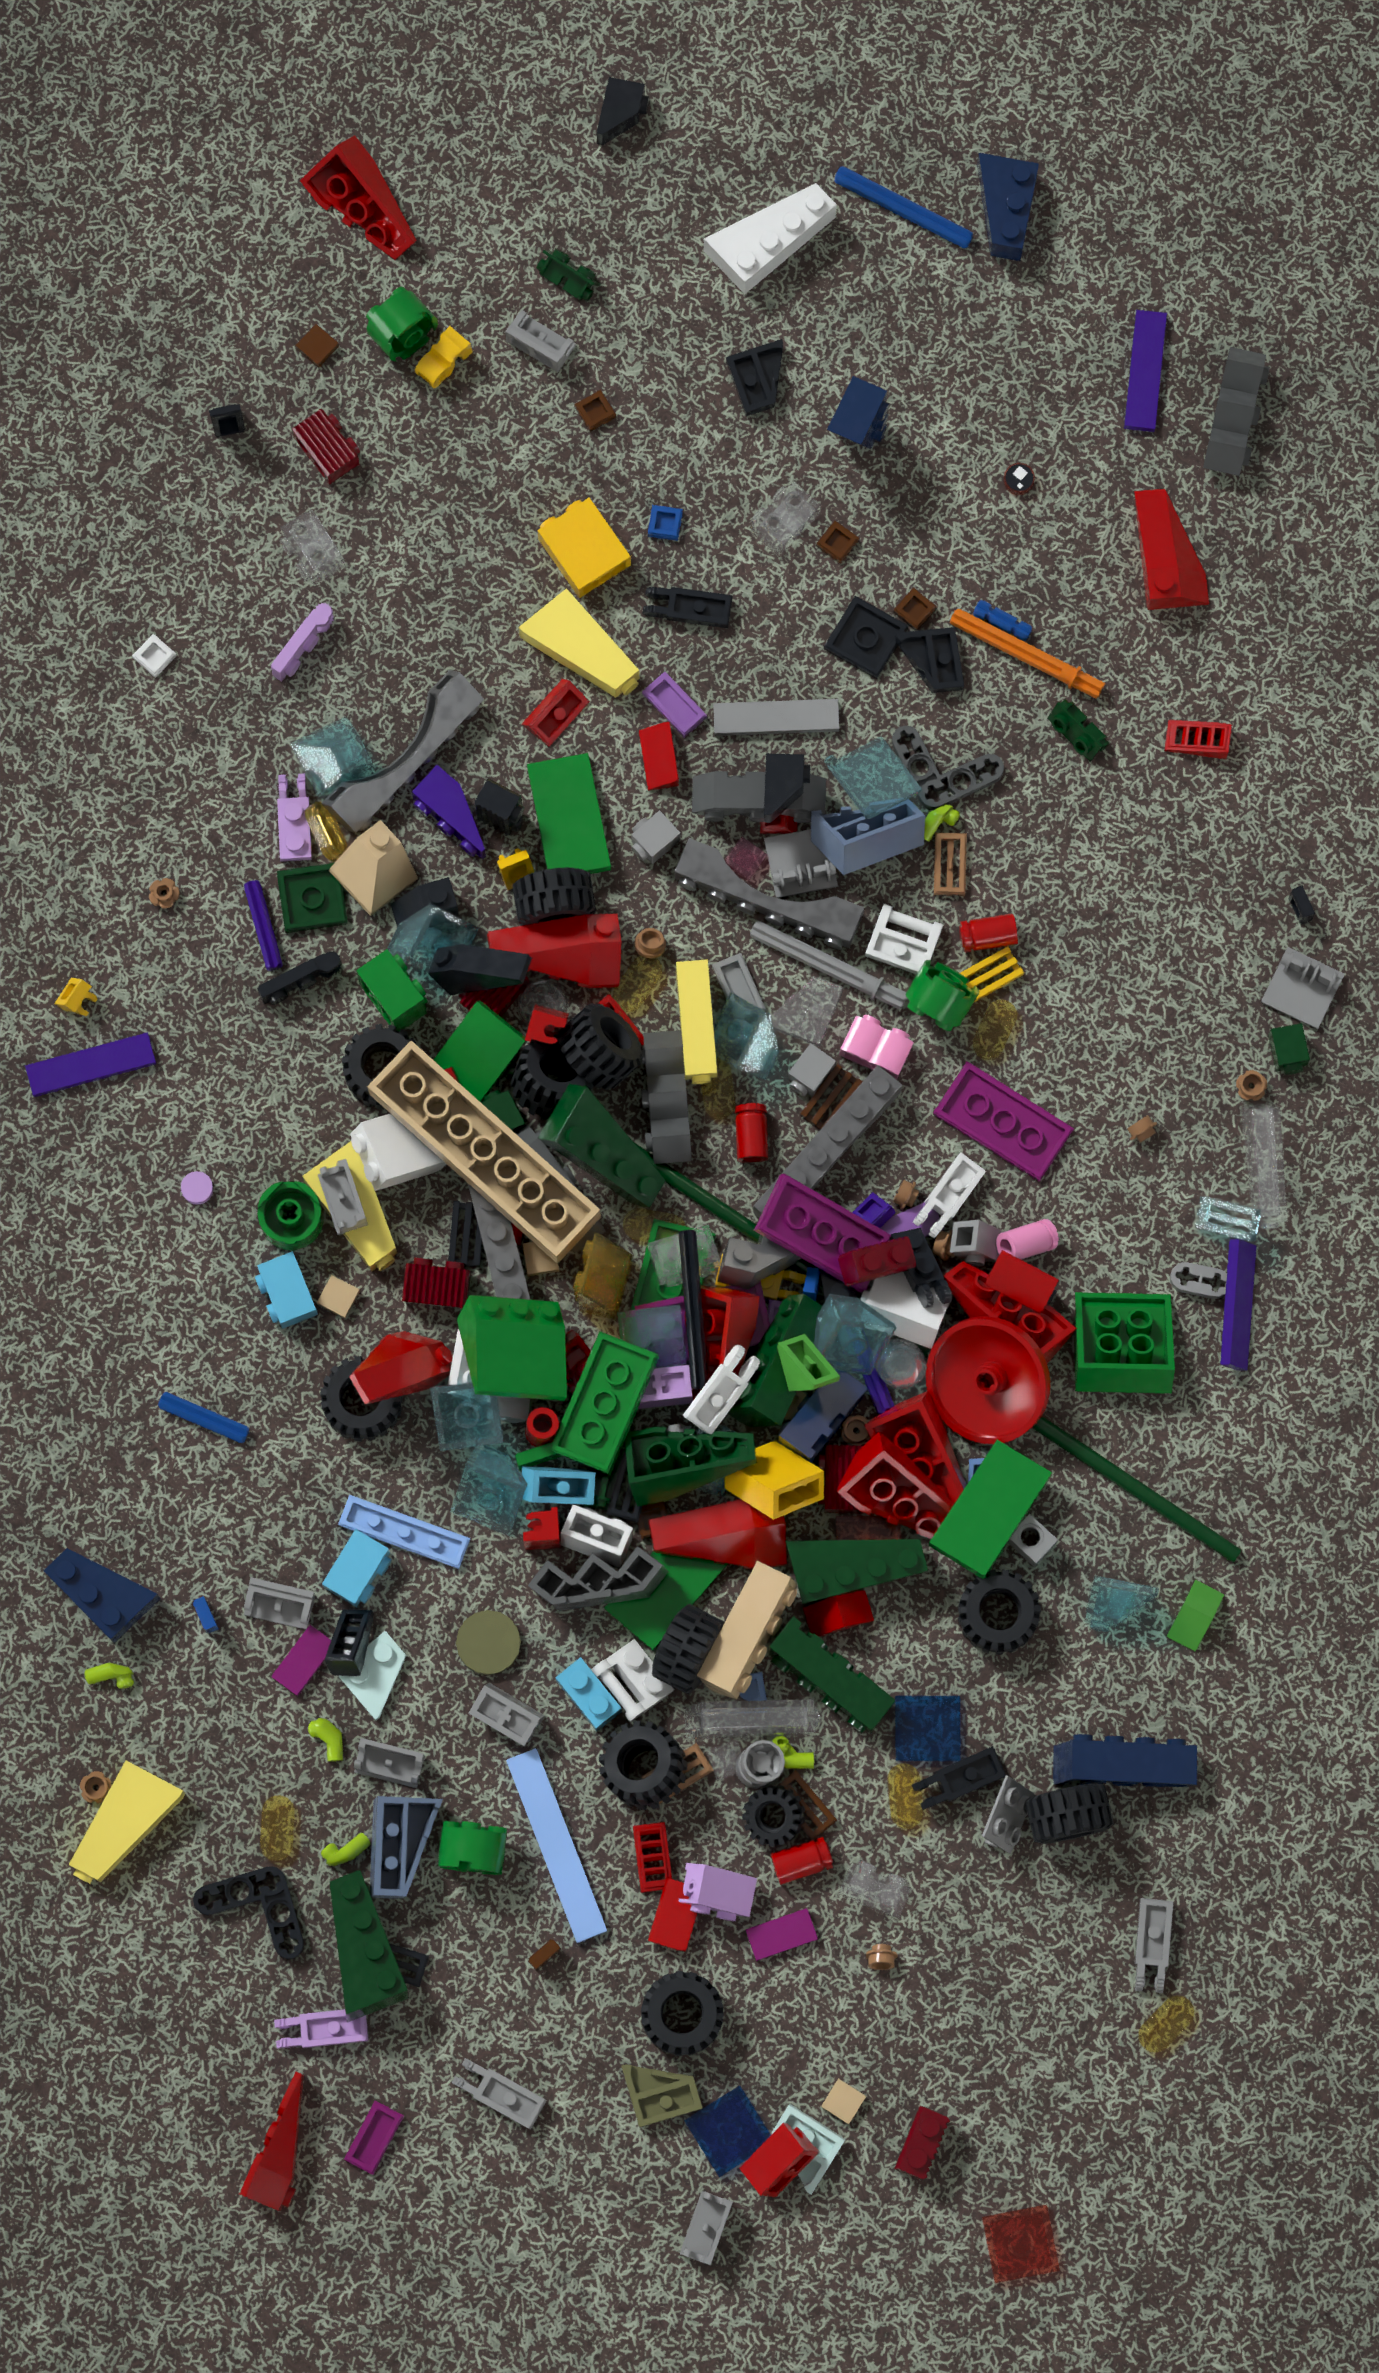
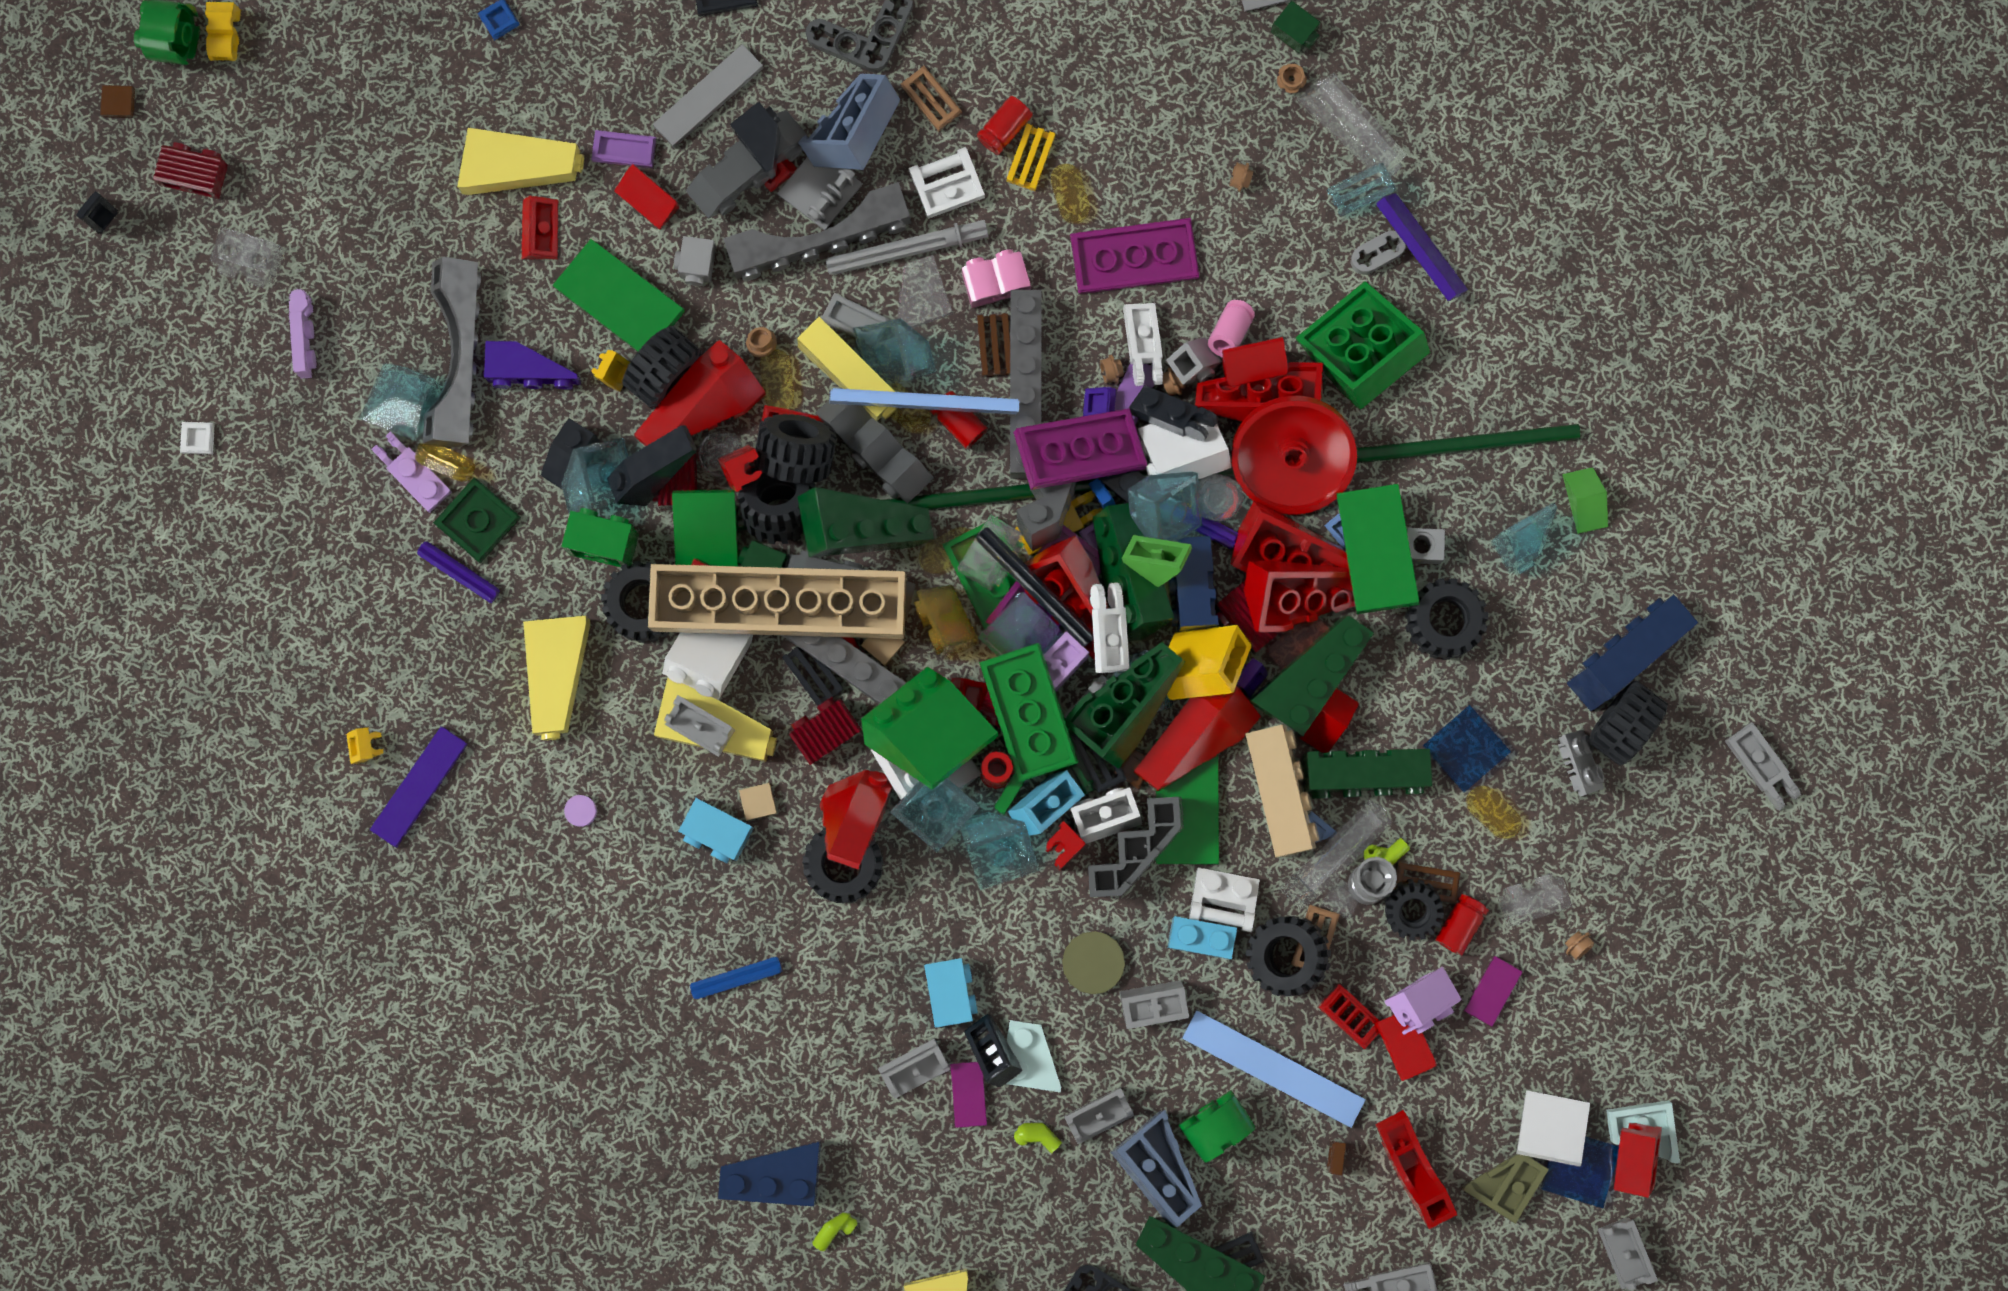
camera: 40 degrees left, 5 degrees up
medium nougat plate [149,878,180,908] -> none
blue tile [193,1596,219,1634] -> none
black hinge [257,951,342,1005] -> none
green brick [257,1181,324,1251] -> none
clear yellow tile [260,1795,295,1861] -> none
lime arm [321,1833,371,1867] -> none
tan slope [329,820,418,916] -> none
light blue tile [338,1495,470,1569] -> none
black brick [475,778,525,836] -> none
yellow brick [537,498,631,598] -> none
black tyre [641,1971,724,2056] -> none
black hinge [642,587,733,629] -> none
black tyre [652,1604,725,1694] -> none
clear pink tile [725,837,767,881] -> none
light grey brick [788,1043,836,1097] -> none
tan tile [821,2078,866,2125] -> none
clear light blue piece [824,736,923,819] -> none
dark red brick [838,1236,916,1286] -> none
medium nougat plate [841,1415,870,1446] -> none
dark red brick [894,2106,950,2180] -> none
green brick [906,960,979,1031] -> none
black hinge [912,1746,1006,1810] -> none
lime arm [924,804,960,842] -> none
clear red tile [982,2204,1060,2283] -> none
clear yellow tile [1138,1996,1194,2053] -> none
none -> light yellow slope [523,616,590,740]
none -> light blue tile [829,388,1019,415]
none -> dark purple tile [1236,658,1268,698]
none -> red arch [1375,1110,1457,1229]
none -> white tile [1516,1091,1590,1166]

